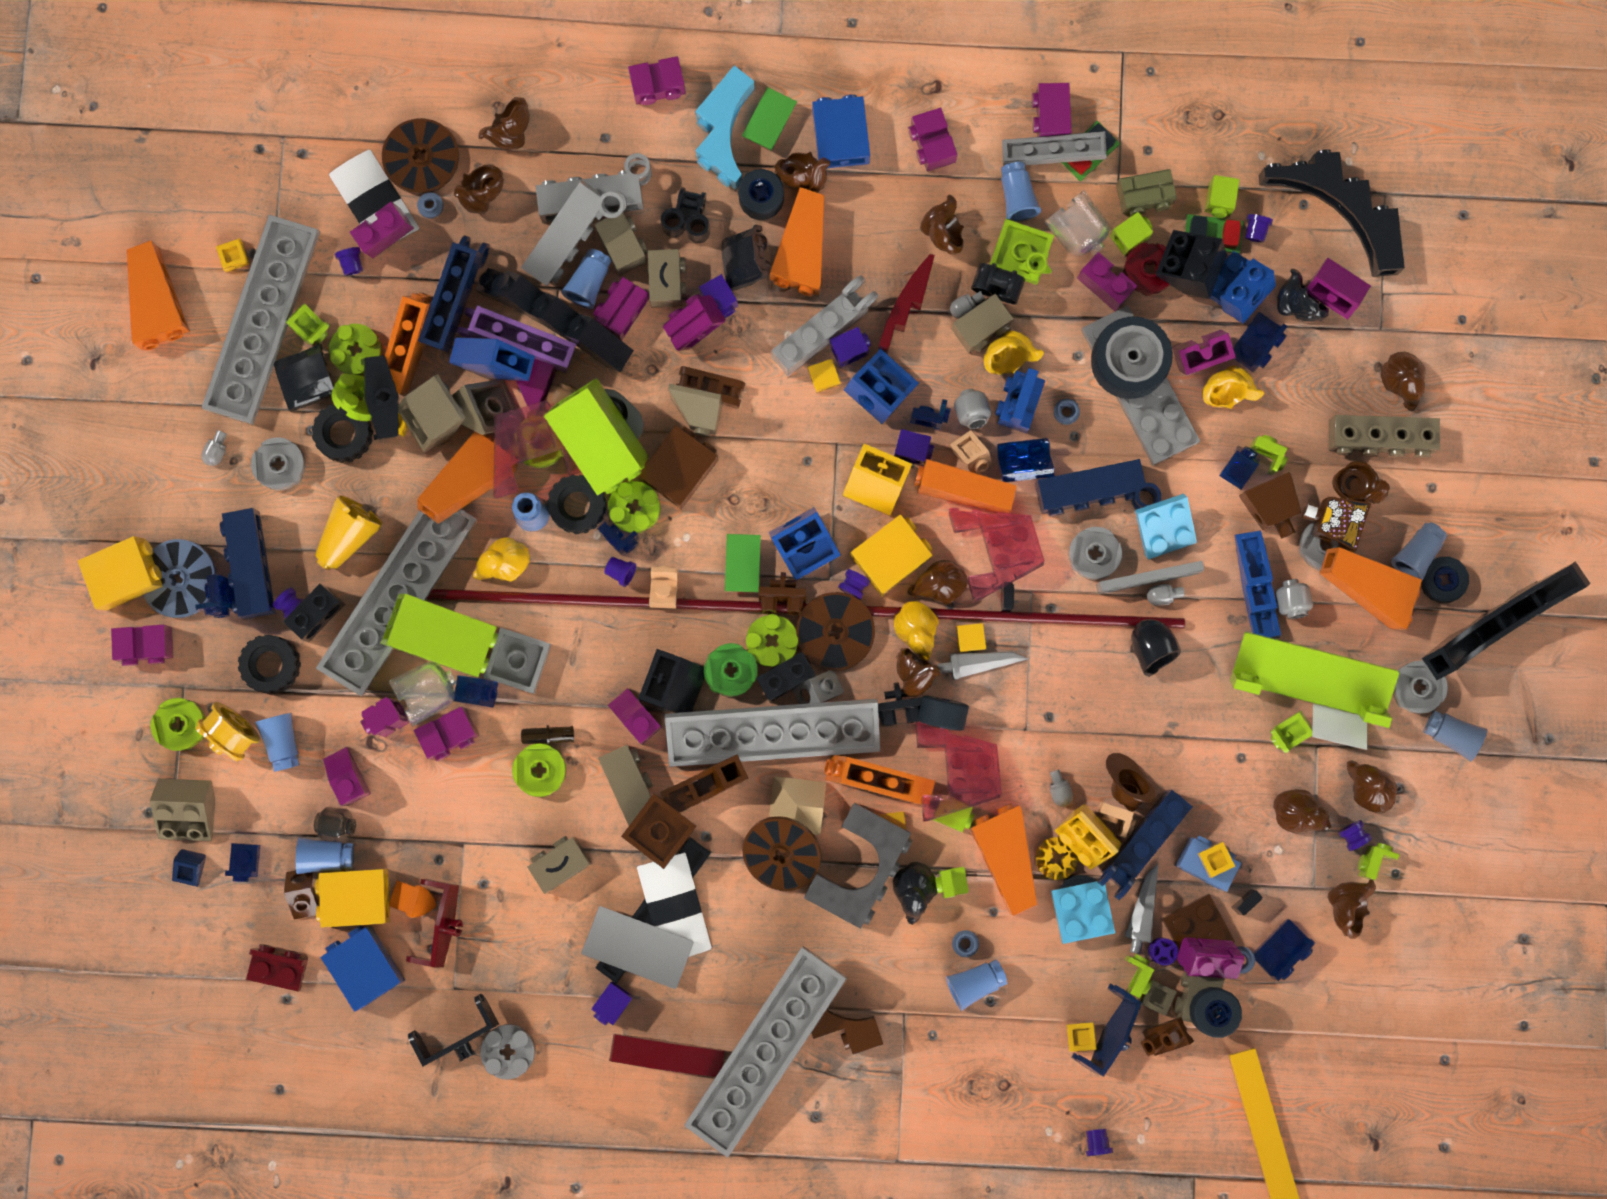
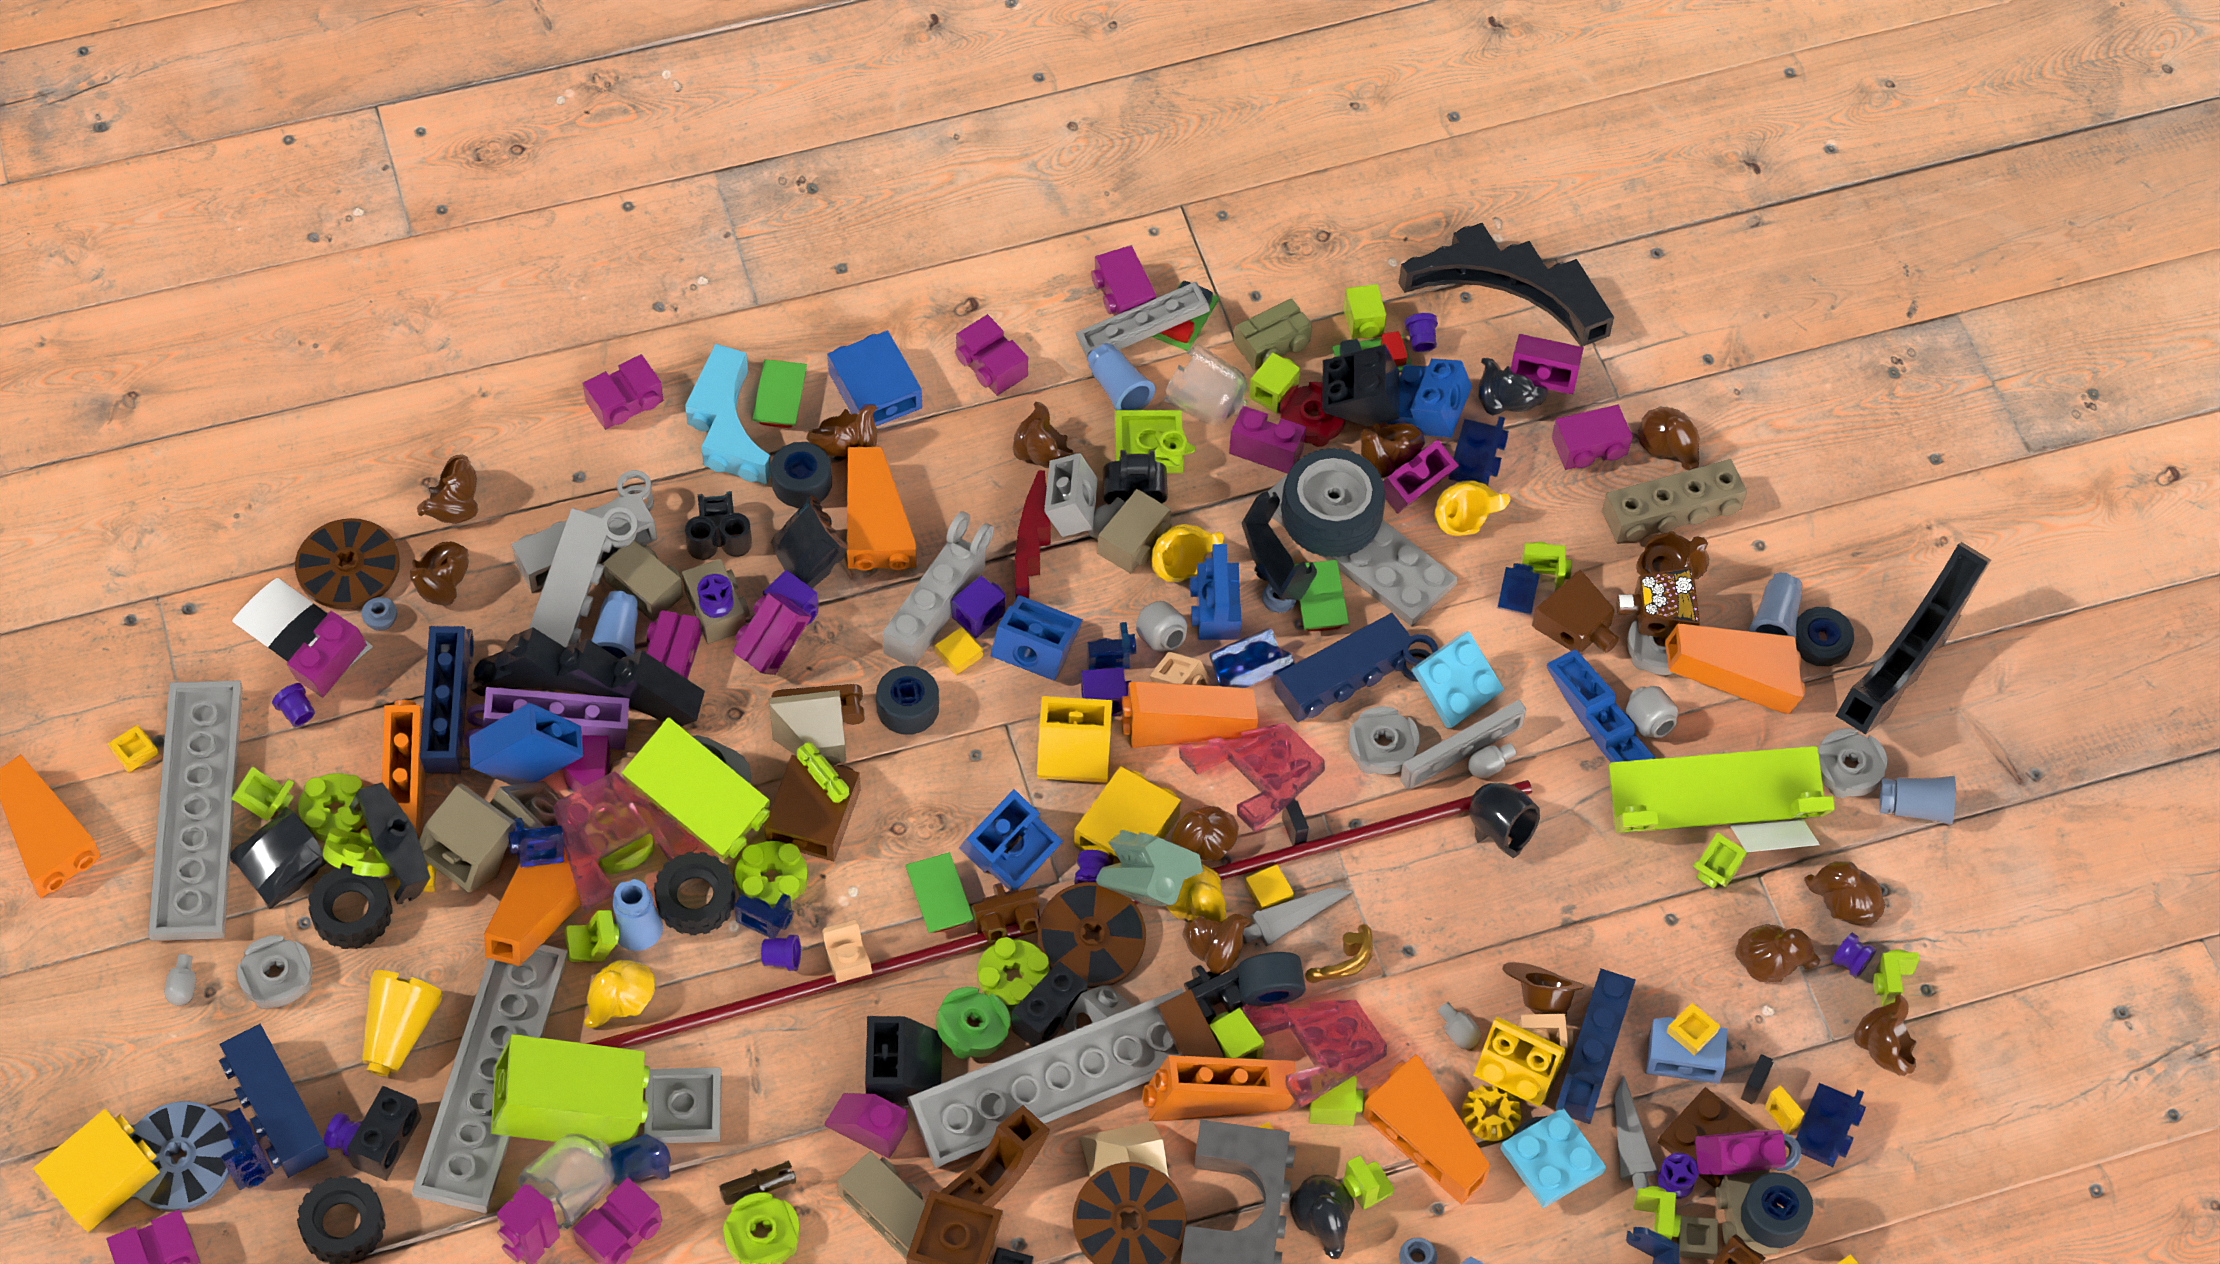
camera: 20 degrees left, 25 degrees down
none -> clear blue bracket [508,817,564,868]
none -> lime bracket [564,910,619,962]
none -> dark purple wheel [697,574,734,618]
none -> lime axle [797,742,849,803]
none -> black wheel [876,666,939,735]
none -> light grey brick [1044,453,1098,537]
none -> sand green piece [1096,830,1203,906]
none -> reddish brown tile [1156,989,1223,1058]
none -> lime brick [1209,1008,1264,1059]
none -> black piece [1241,491,1317,600]
none -> bright green piece [1294,560,1349,631]
none -> pearl gold piece [1305,924,1373,983]
none -> reddish brown hair [1361,423,1425,479]
none -> magenta brick [1552,404,1632,470]
none -> yellow tile [1765,1085,1804,1135]

